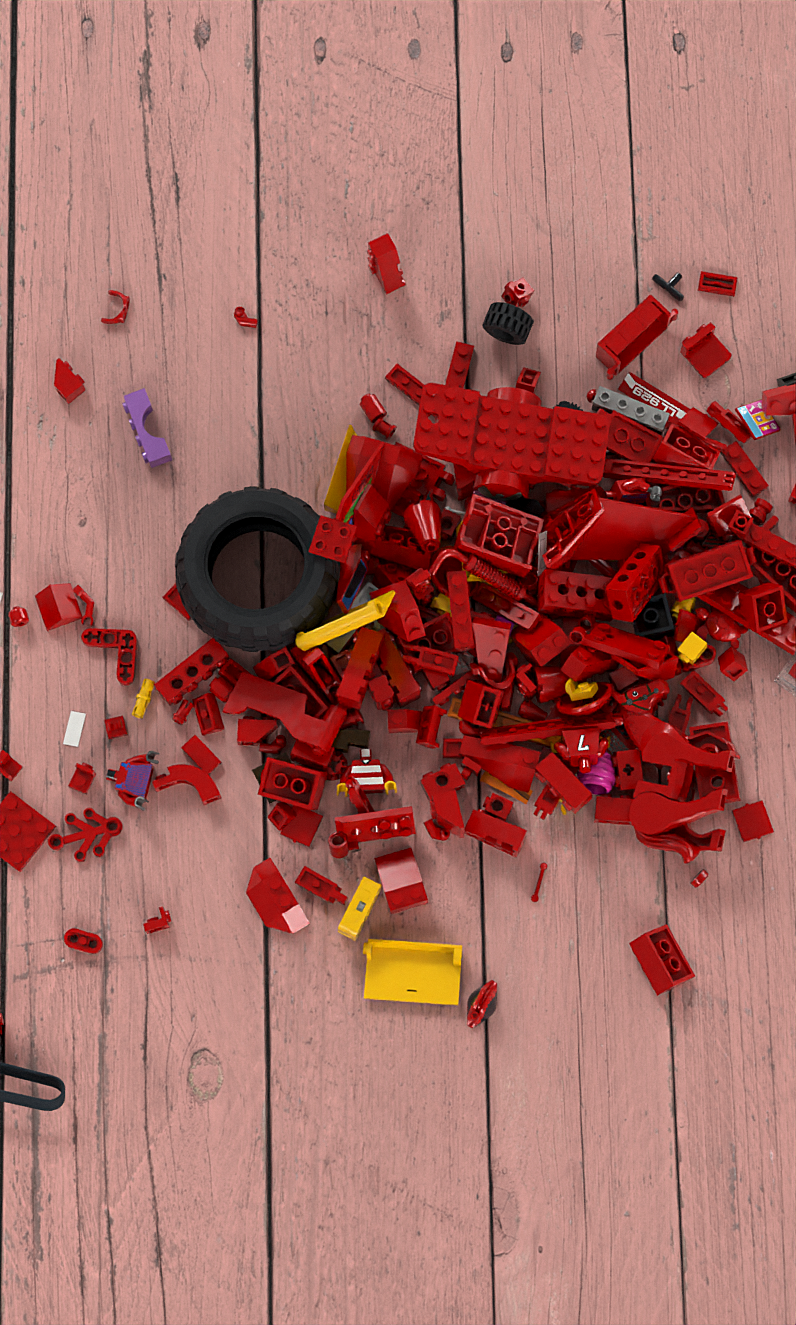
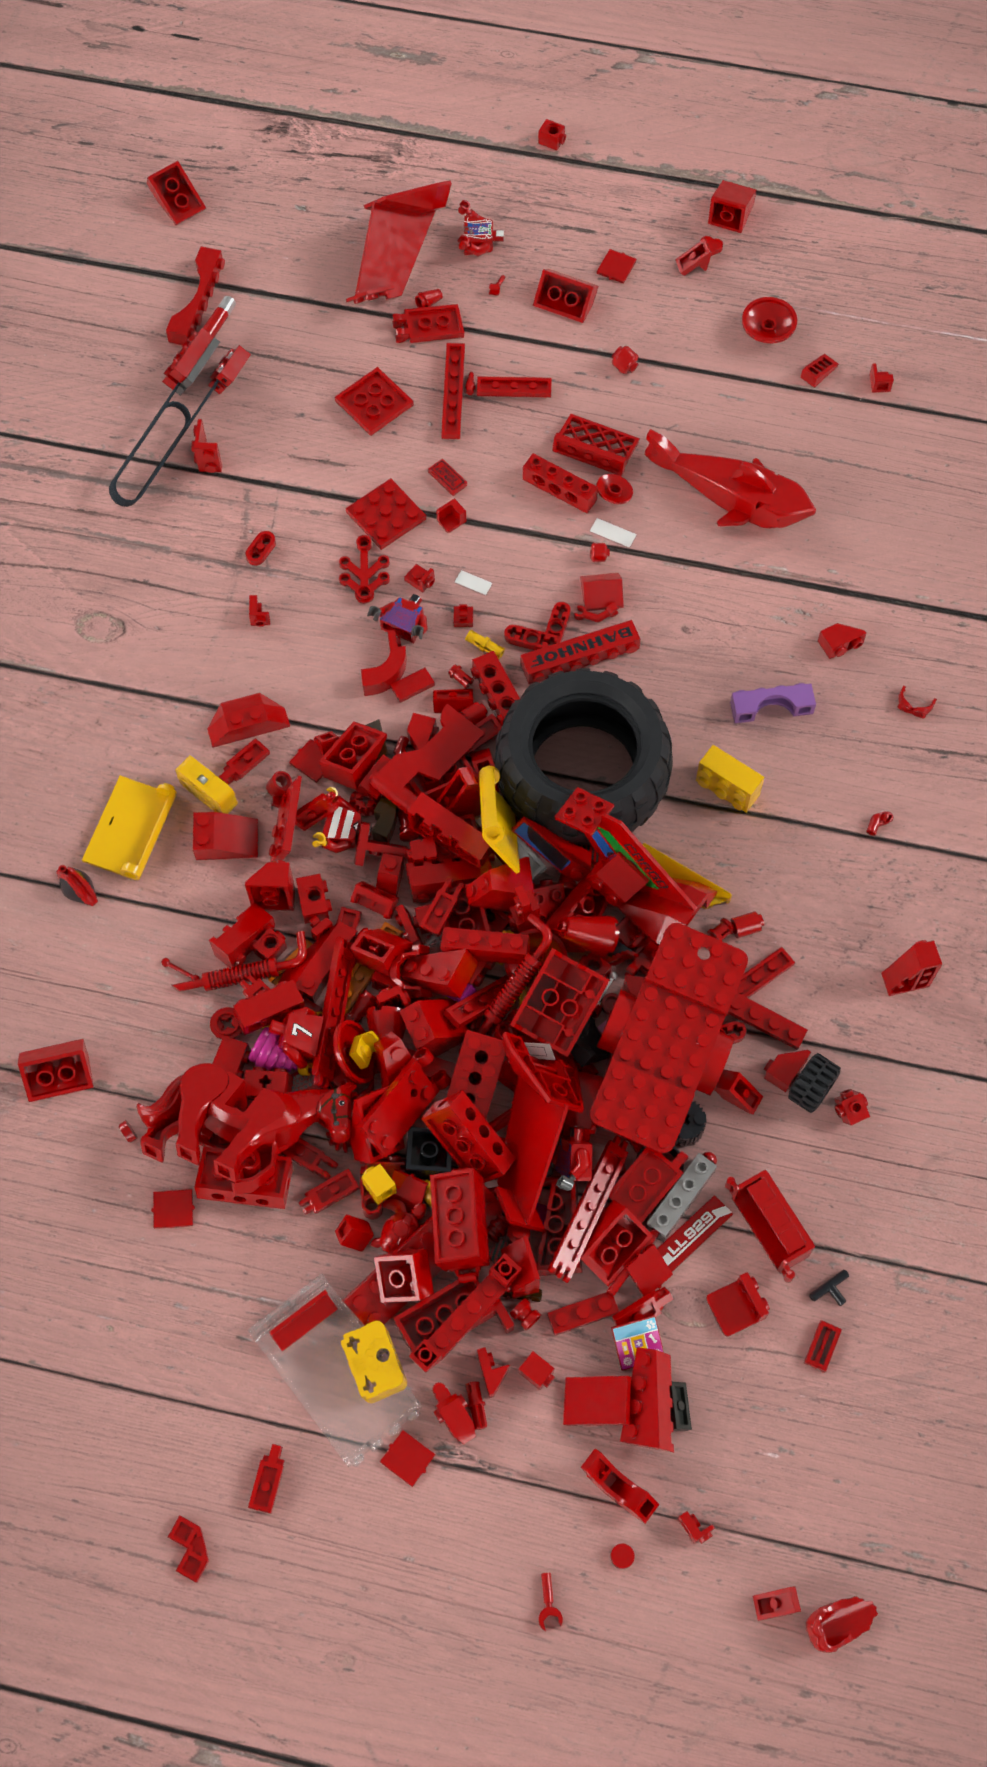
camera: 100 degrees right, 10 degrees down
none -> red piece [171,931,307,992]
none -> red gear [210,1007,242,1039]
none -> red bracket [354,822,408,866]
none -> red brick [520,620,641,684]
none -> yellow brick [696,745,765,813]
none -> red slope [763,1050,811,1093]

